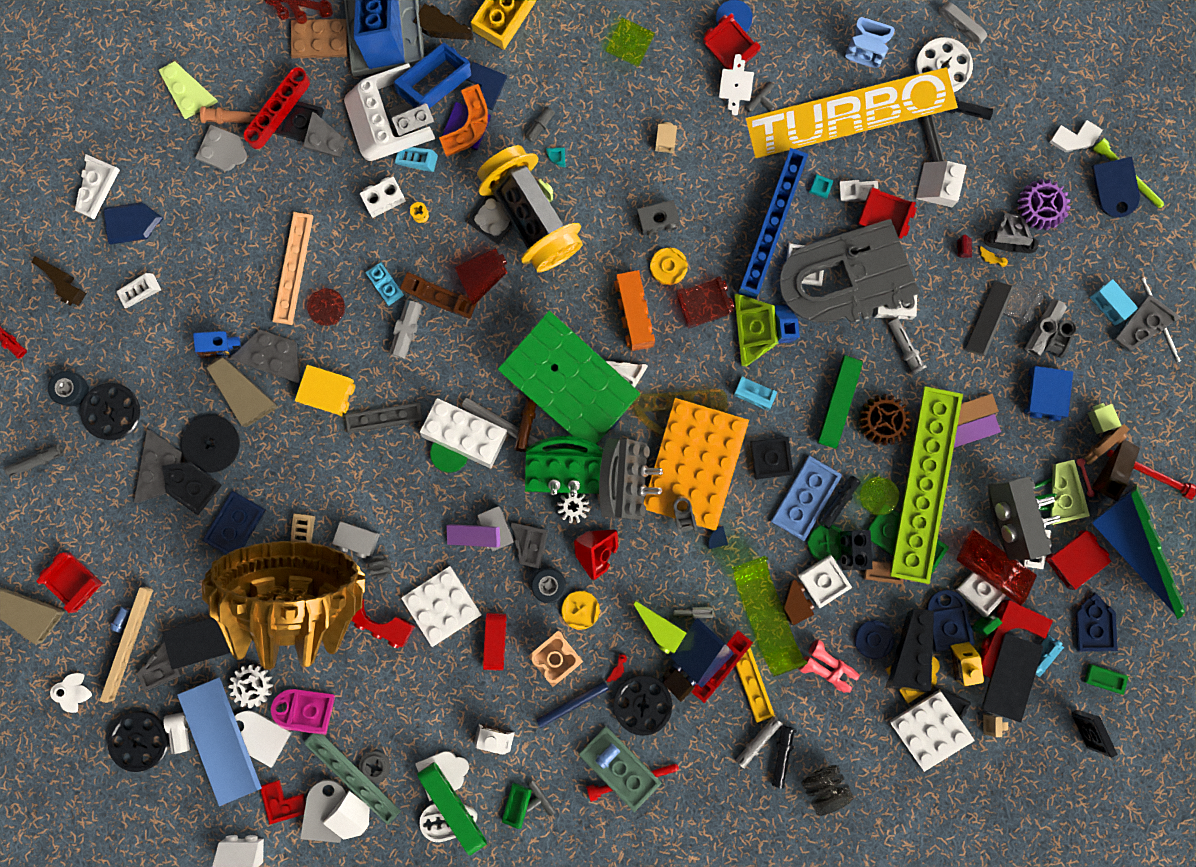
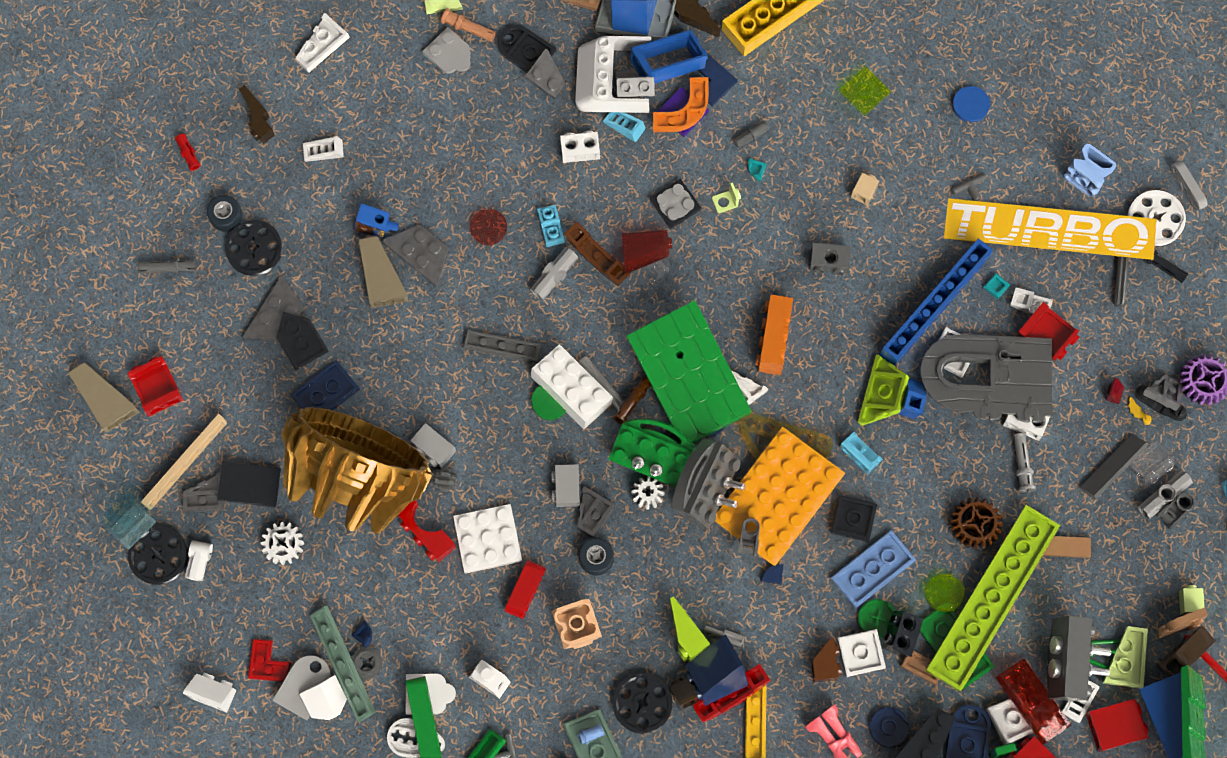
camera: 20 degrees right, 10 degrees down
white plate [50,673,92,712] -> none
dark blue tile [104,202,164,245] -> none
medium blue pin [110,607,131,633] -> none
medium blue arch [177,677,261,806] -> none
black piece [181,415,240,473] -> none
white tile [235,710,292,767] -> none
red beam [244,67,310,149] -> none
dark pink tile [271,689,335,735] -> none
light nougat tile [273,212,313,325] -> none
tan slope [291,514,315,543] -> none
yellow panel [295,365,355,417] -> none
yellow bush [410,202,429,223] -> none
medium lavender tile [446,524,500,547] -> none
brick [477,145,583,272] -> none
dark blue piece [536,681,609,728] -> none
yellow tile [561,591,600,630] -> none
red slope [574,529,619,580] -> none
red piece [606,653,627,682] -> none
yellow tile [650,248,688,285] -> none
clear red panel [676,276,734,329] -> none
red panel [703,13,761,70] -> none
piece [719,54,754,115] -> none
clear neon green windscreen [731,555,807,677] -> none
green beam [817,355,863,449] -> none
black pin [819,476,861,529] -> none
white slope [916,161,966,207] -> none
medium lavender tile [954,414,1001,448] -> none
blue panel [1024,366,1073,421] -> none
coral hinge [1076,458,1095,497] -> none
none -> clear light blue slope [103,498,156,550]
none -> dark blue tile [352,621,372,648]

